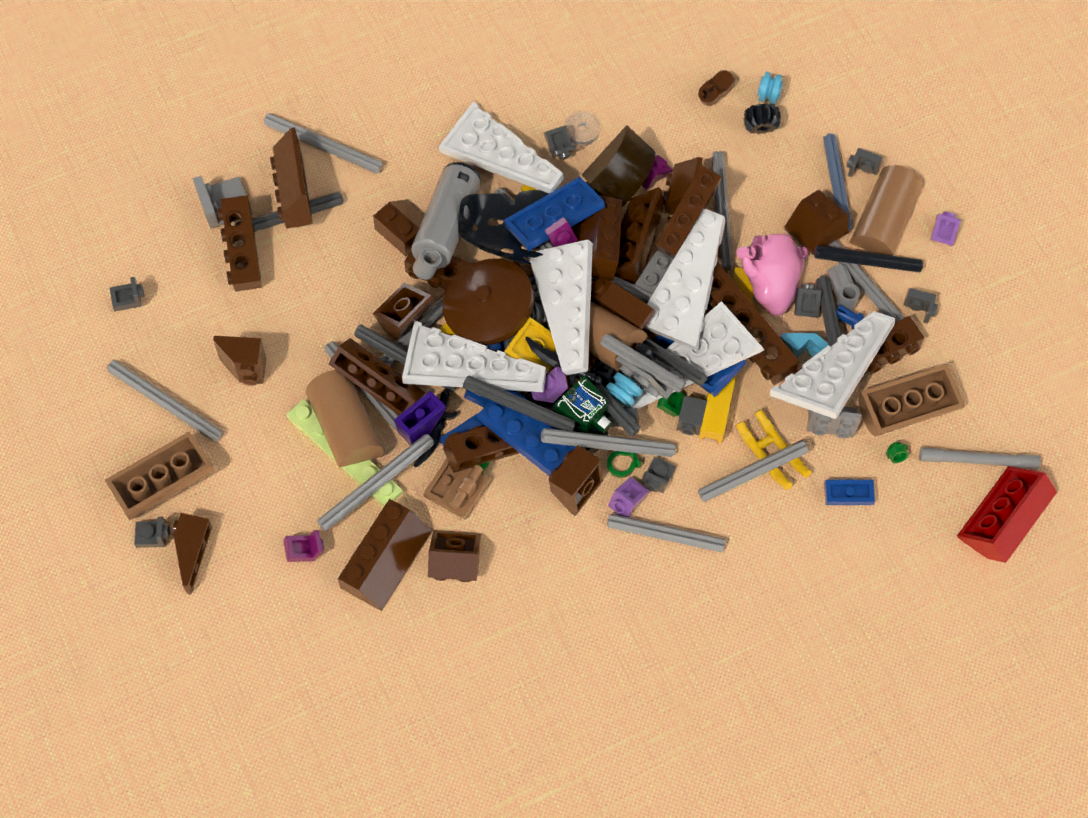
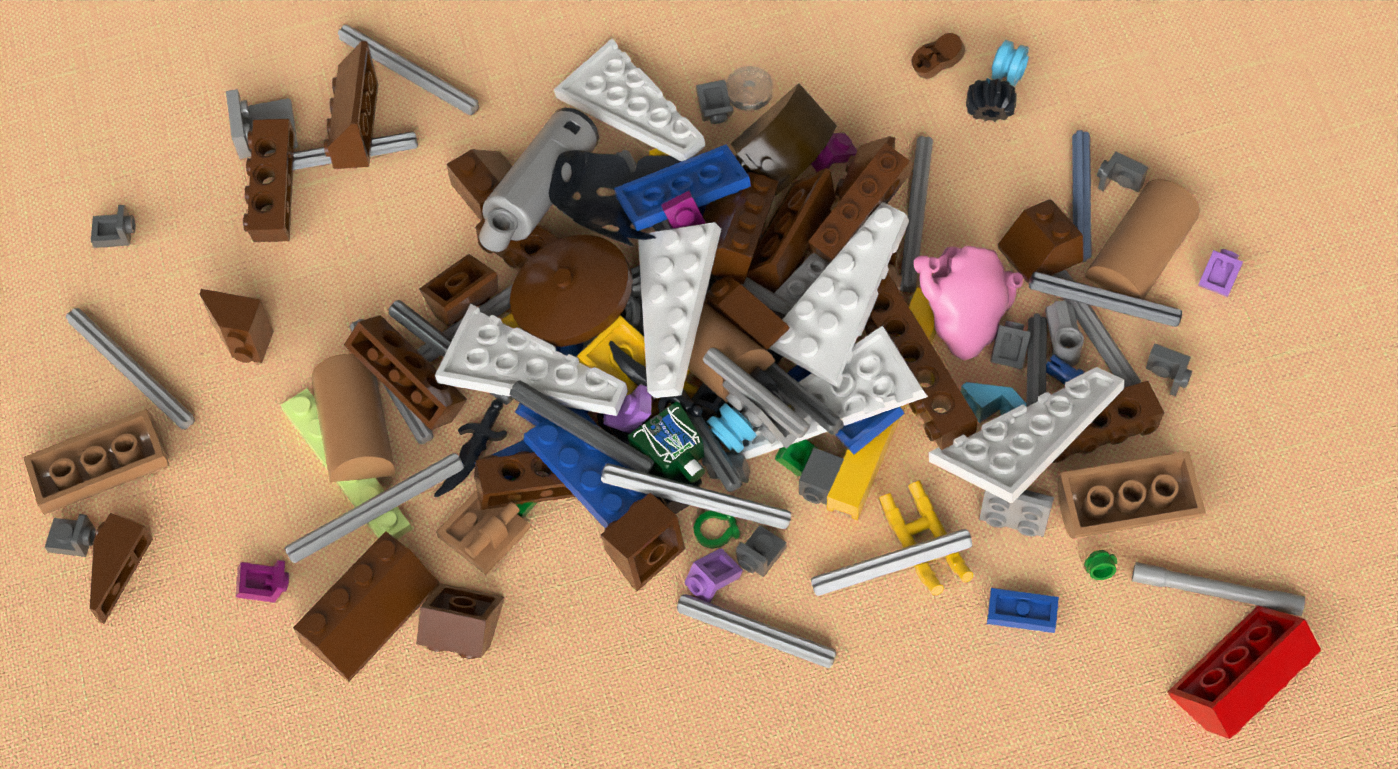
camera: 15 degrees right, 5 degrees down
dark purple slope [394,391,446,446] -> none

